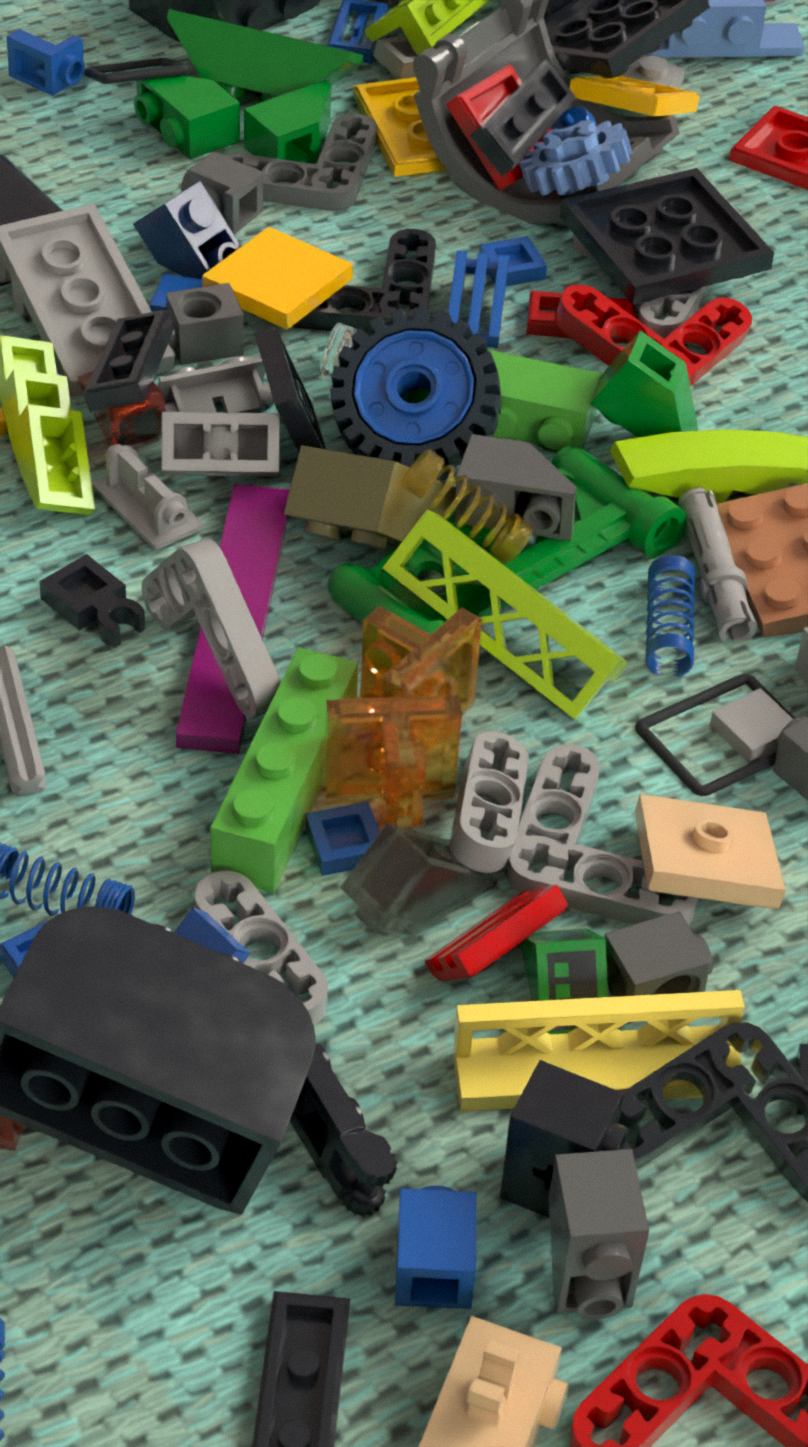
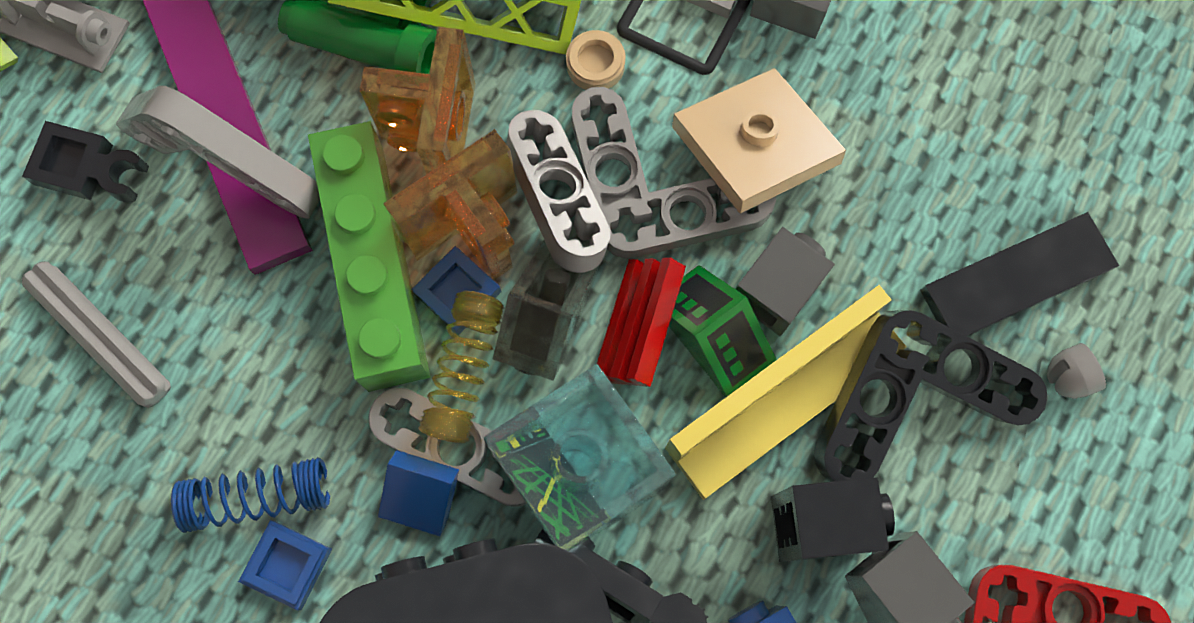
camera: 30 degrees left, 30 degrees up
none -> clear yellow piece [418,291,505,443]
none -> clear light blue slope [484,364,676,551]
none -> tan tile [566,30,626,90]

